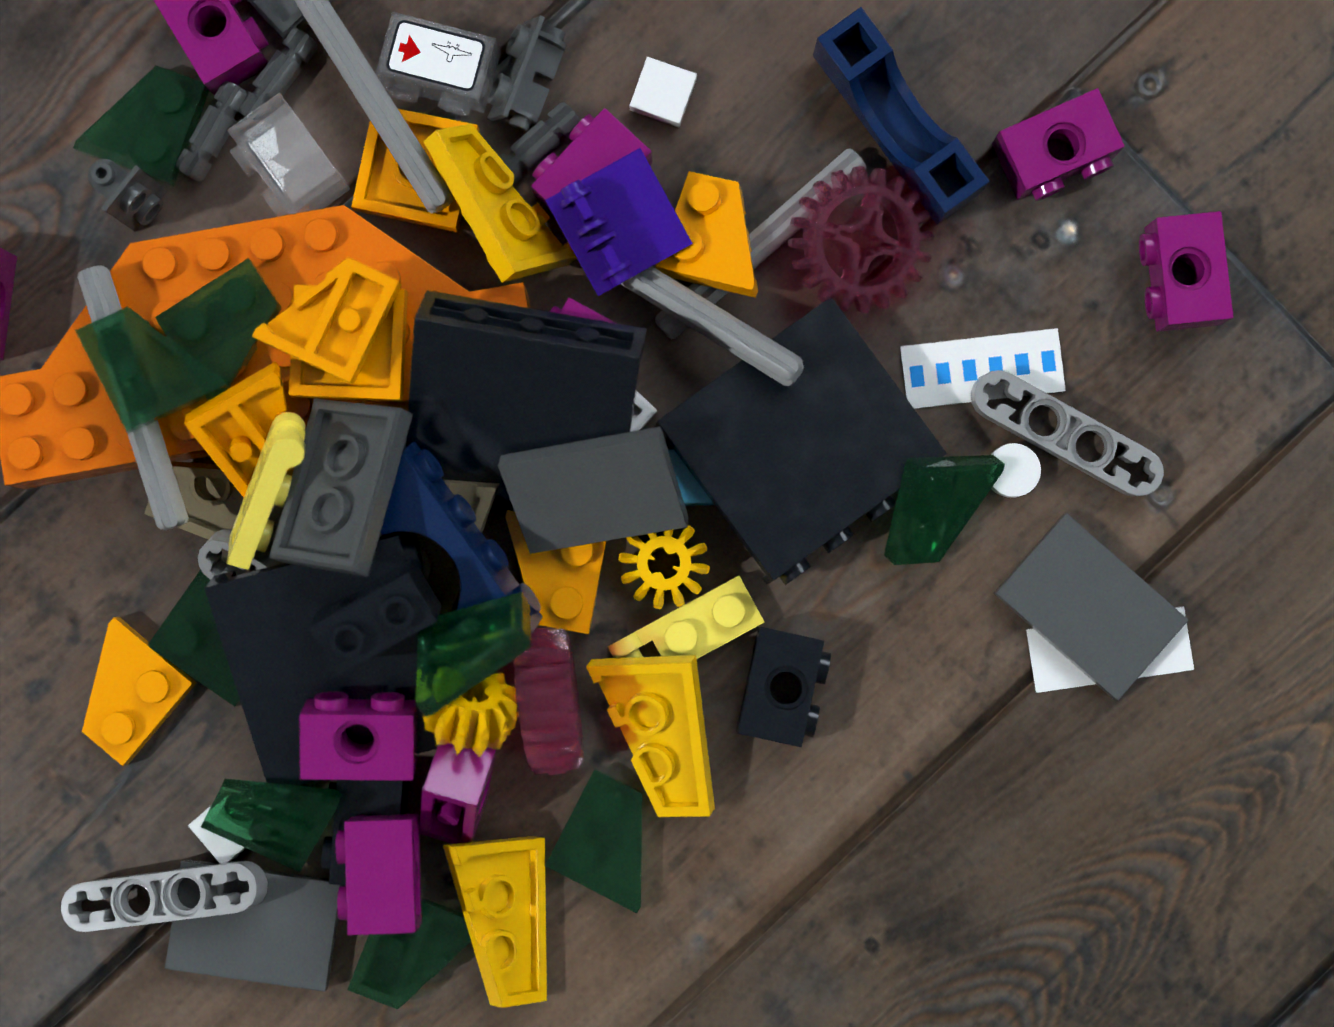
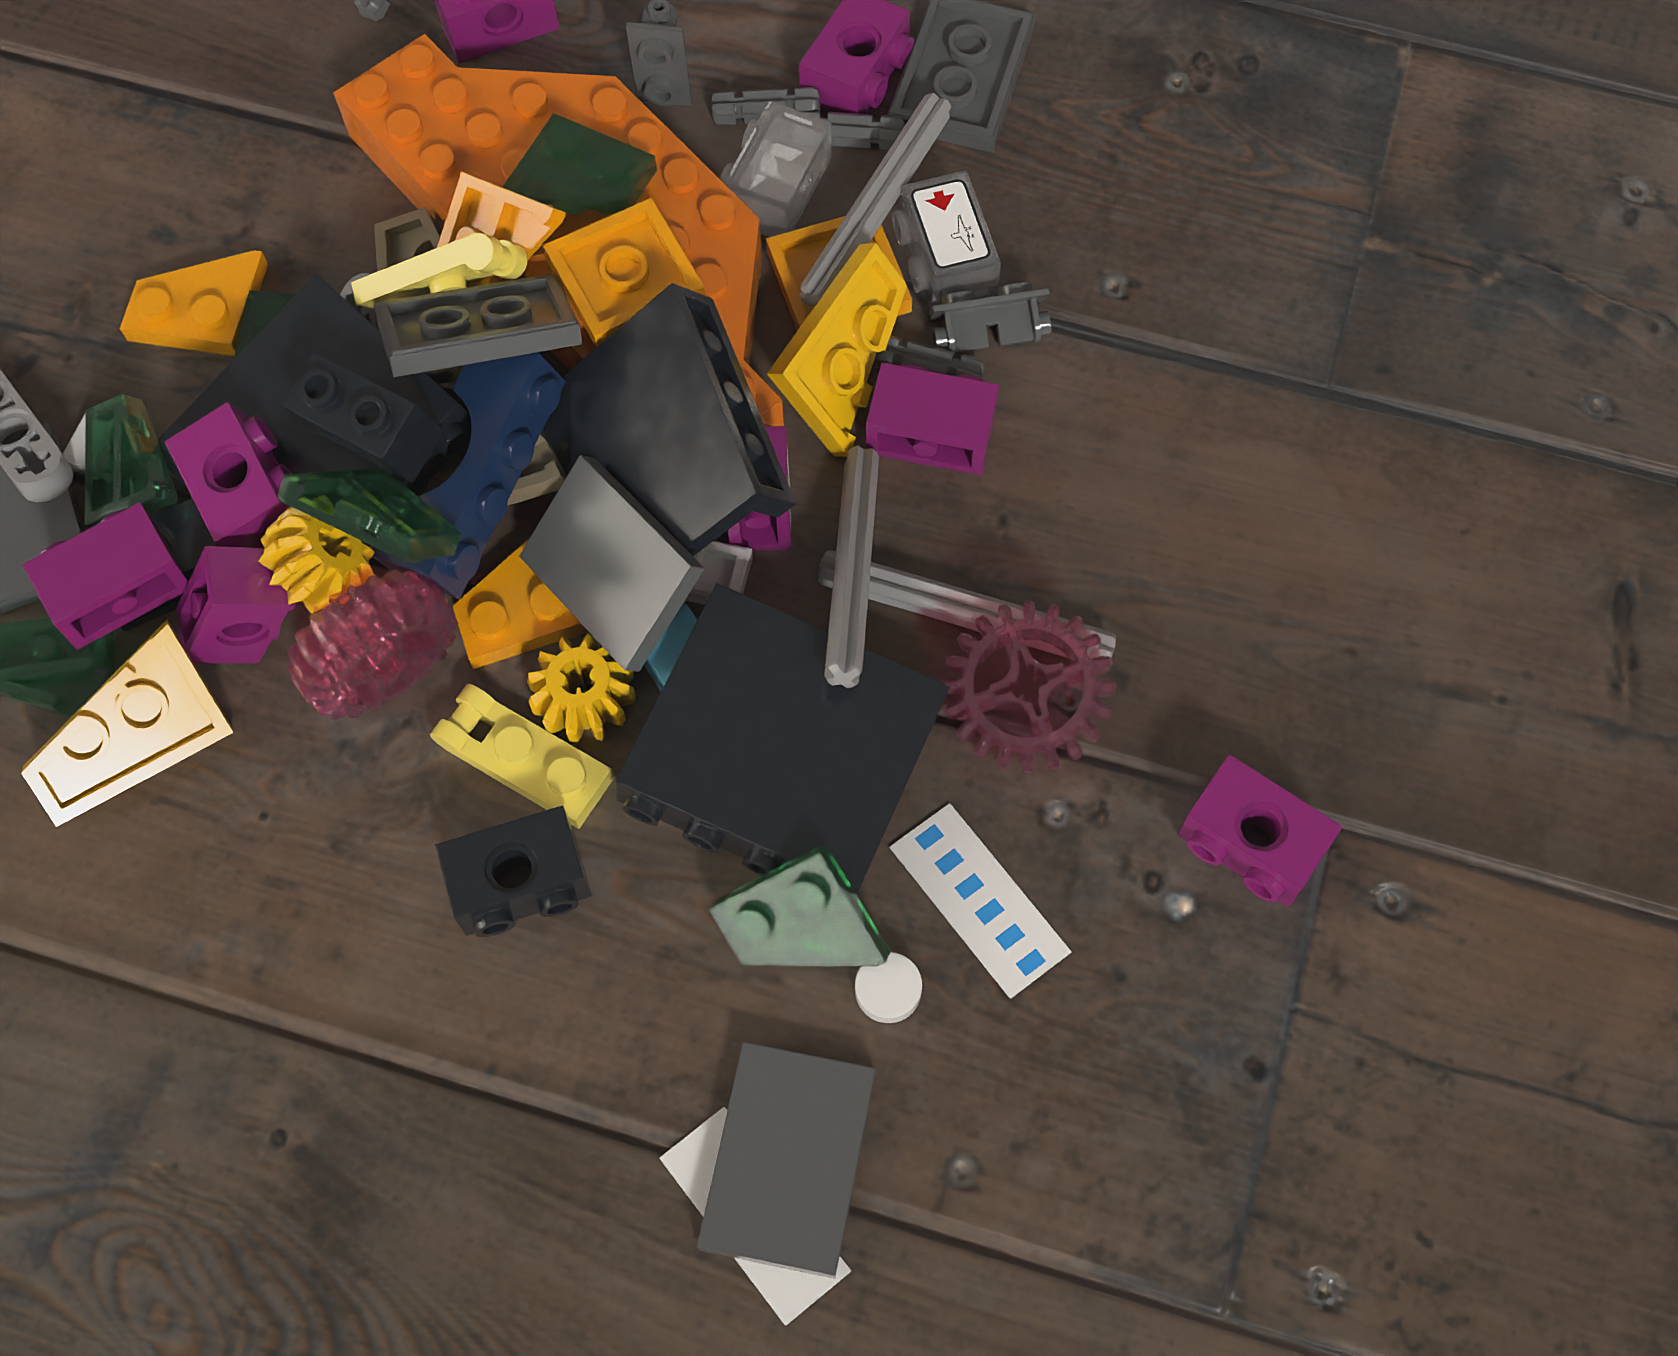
camera: 55 degrees right, 20 degrees down
clear green wing [73,66,209,186] -> none
clear green wing [75,307,227,434] -> none
light grey axle [78,265,189,530] -> none
light orange wing [252,257,402,385] -> none
dark purple hinge [545,148,693,296] -> none
clear green wing [545,768,643,913] -> none
yellow wing [586,655,715,817] -> none
white tile [629,57,697,127] -> none
light orange wing [655,171,758,298] -> none
dark blue arch [813,7,990,225] -> none
light grey beam [971,370,1164,497] -> none
magenta brick [1139,211,1233,332] -> none

